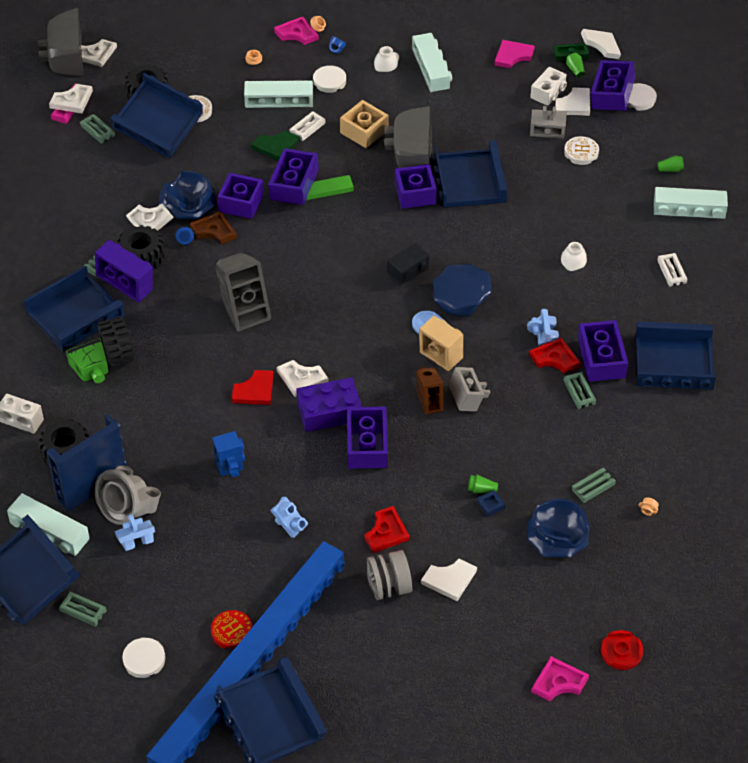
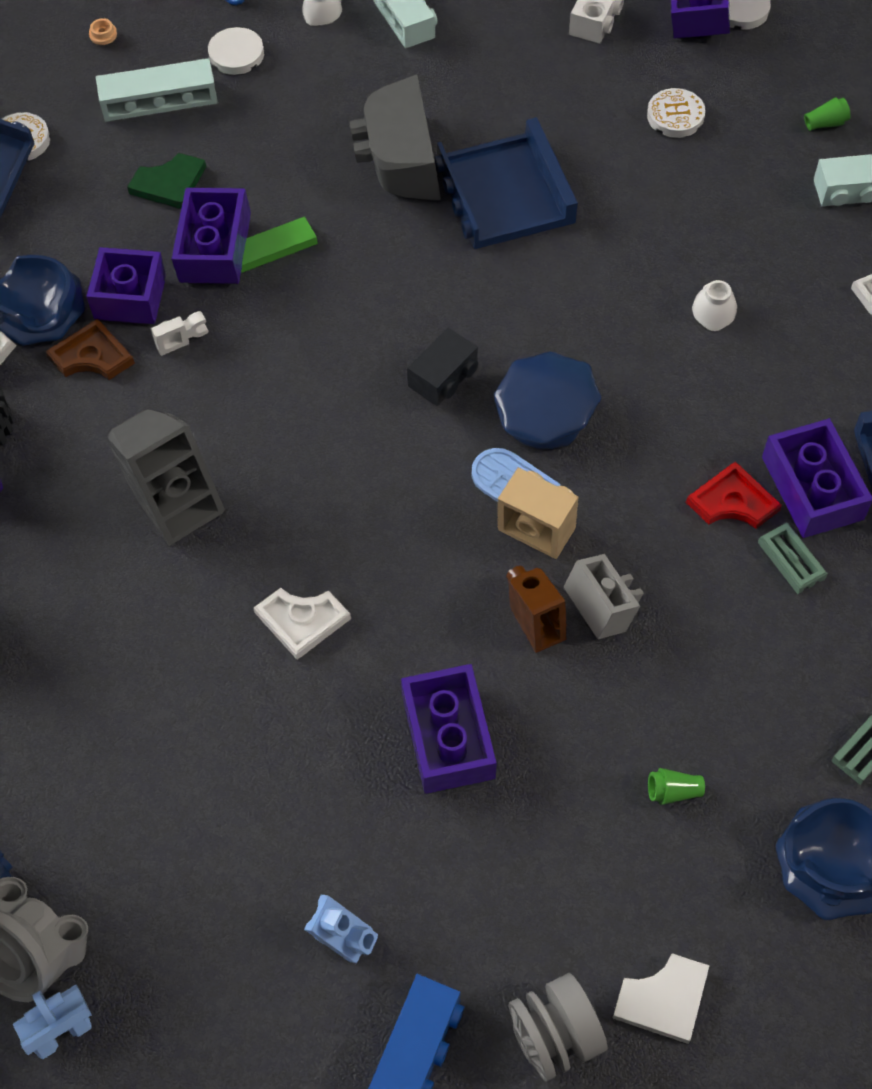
camera: 10 degrees left, 10 degrees up
blue tile [175,227,194,245] -> none
blue brick [212,431,245,477] -> none
red tile [232,370,274,405] -> none
white tile [290,111,325,141] -> none
dark purple brick [296,377,362,432] -> none
tan brick [340,100,389,148] -> none
red tile [364,506,410,554] -> none
dark purple brick [395,164,437,209] -> none
dark blue plate [477,490,505,517] -> none
light blue hips [527,309,559,346] -> none
light grey brick [530,106,567,139] -> none
white tile [555,88,590,116] -> none
none -> white plate [151,311,209,356]

